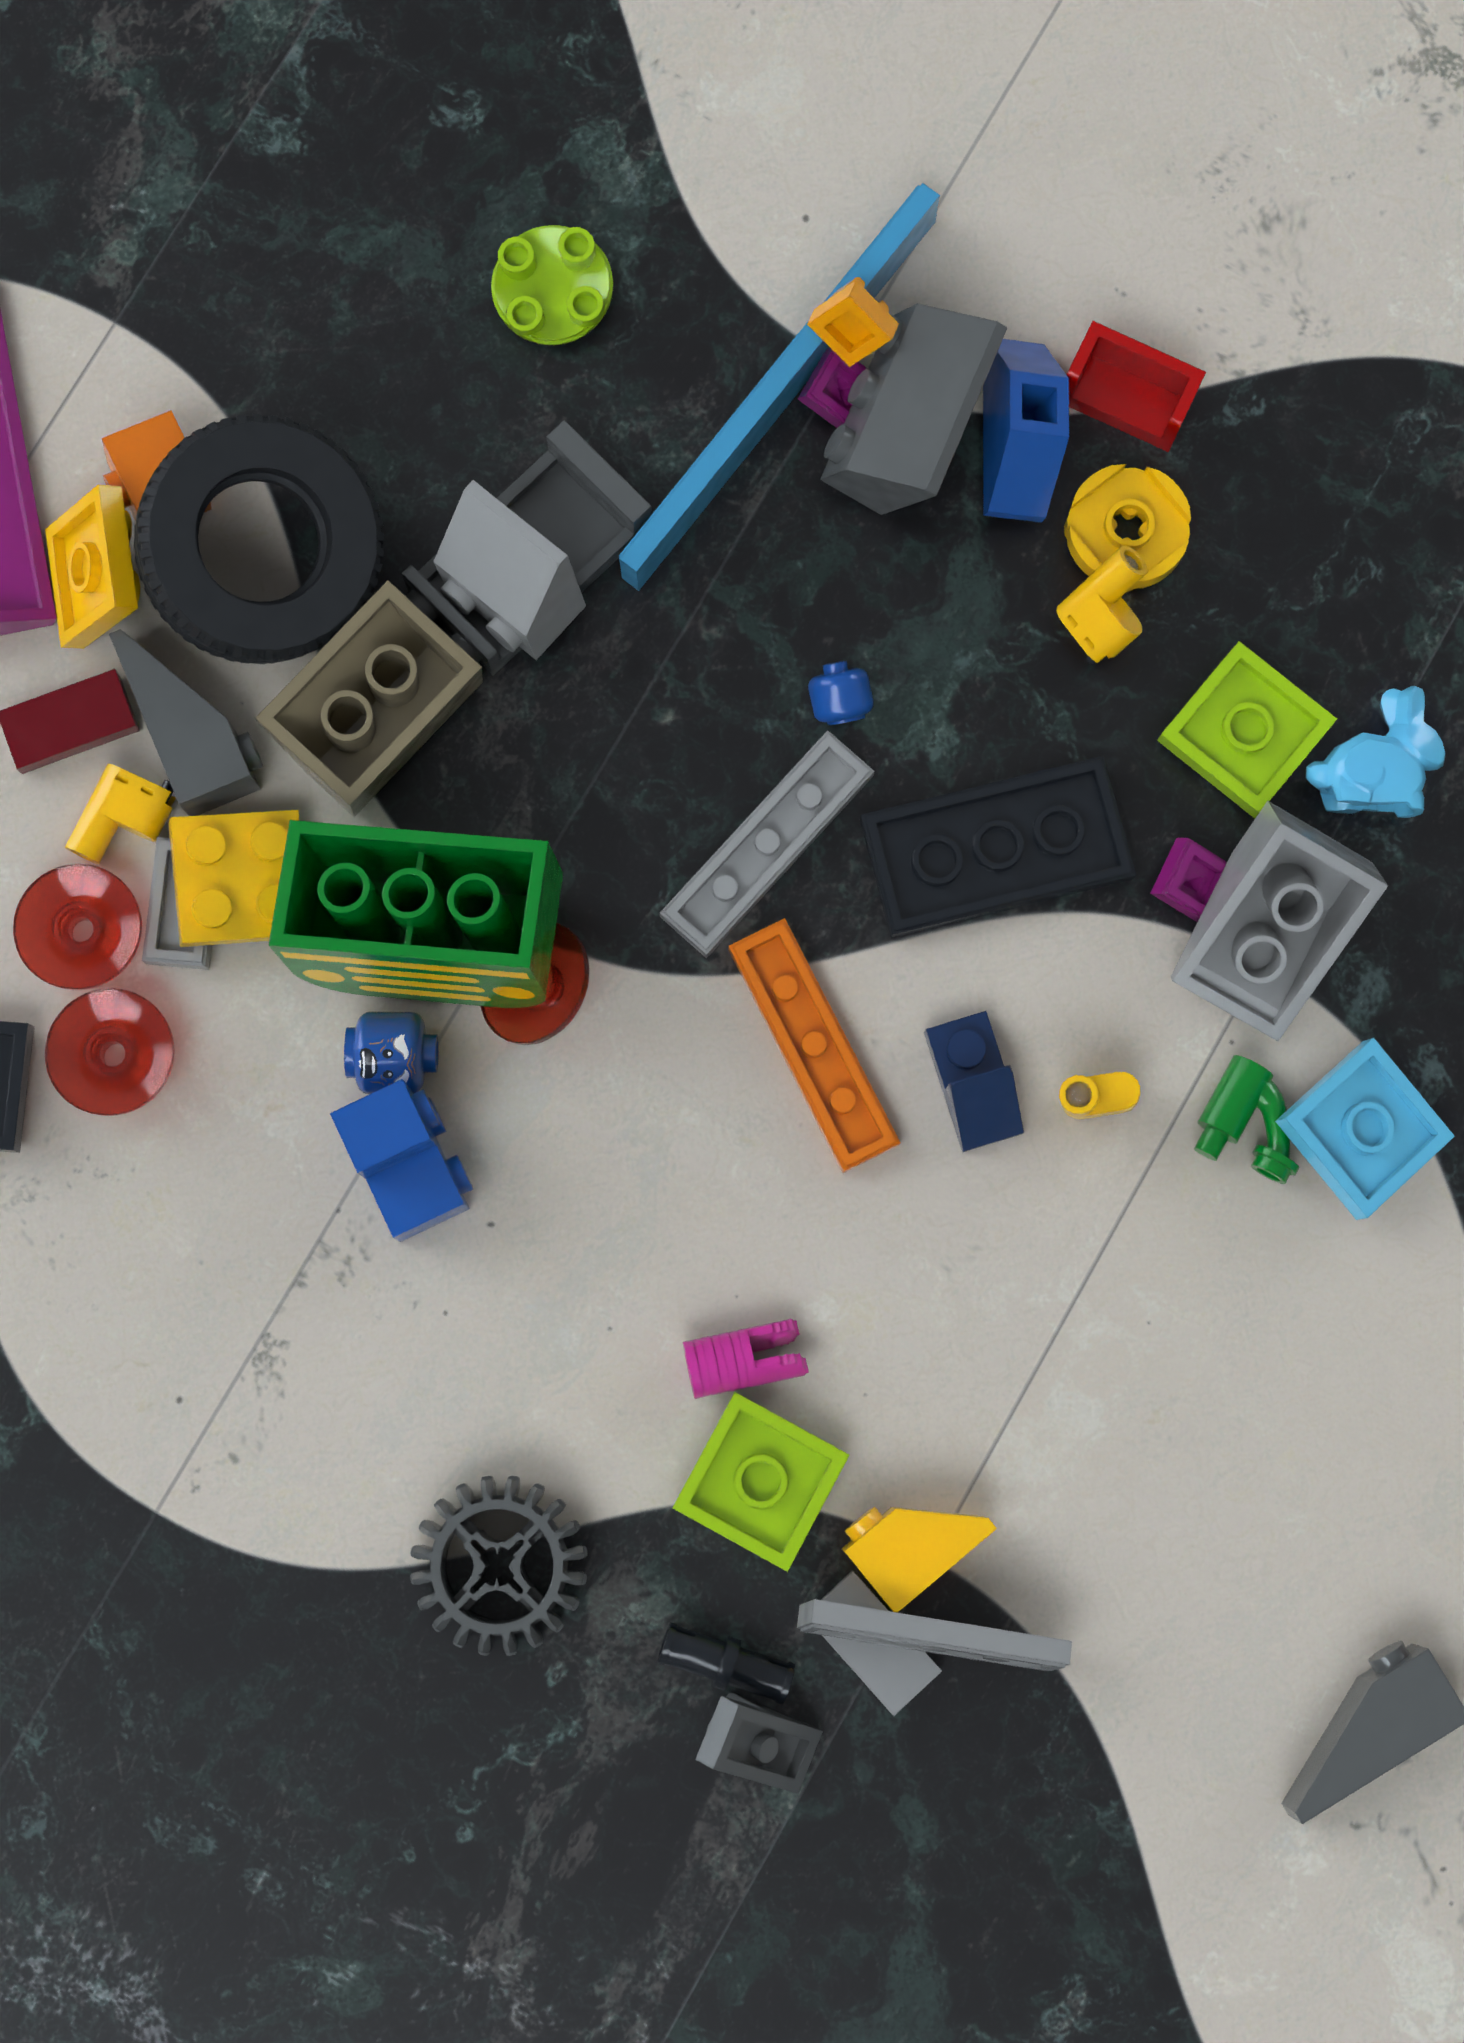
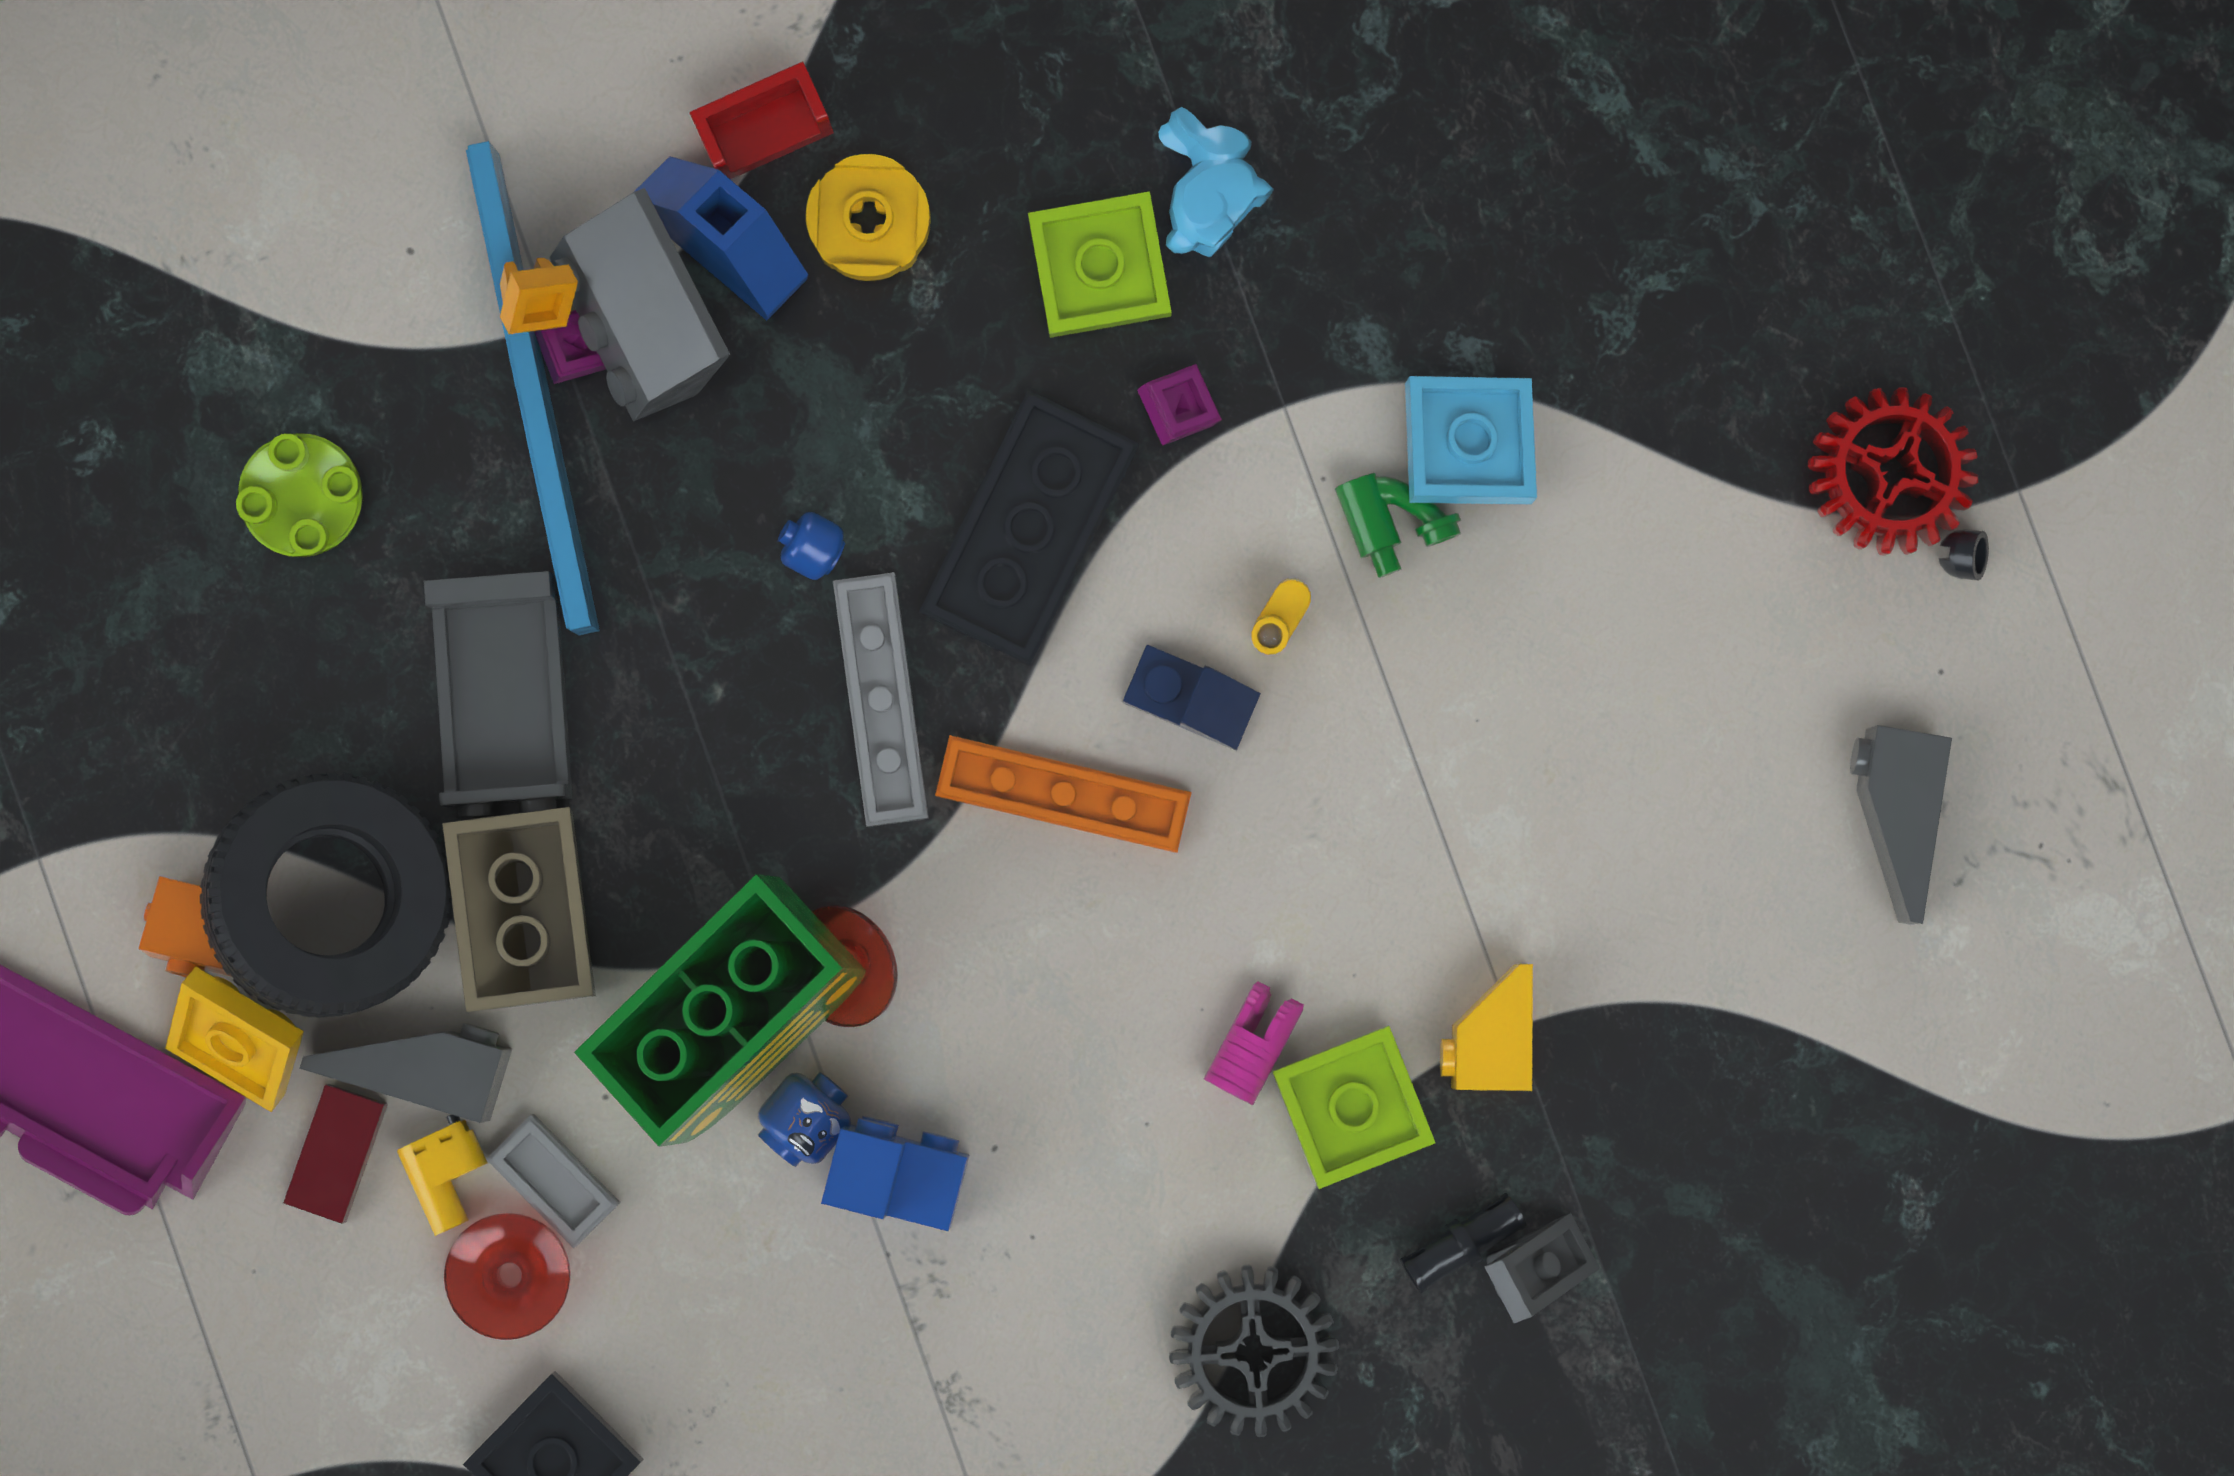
camera: 45 degrees left, 5 degrees up
clear red dish [45,988,175,1116] -> none
yellow plate [169,810,299,947] -> none
light grey slope [434,480,586,660] -> none
light grey tile [797,1599,1072,1671] -> none
light grey tile [821,1570,942,1716] -> none
yellow piece [1056,546,1147,665] -> none
light grey slope [1171,801,1388,1041] -> none

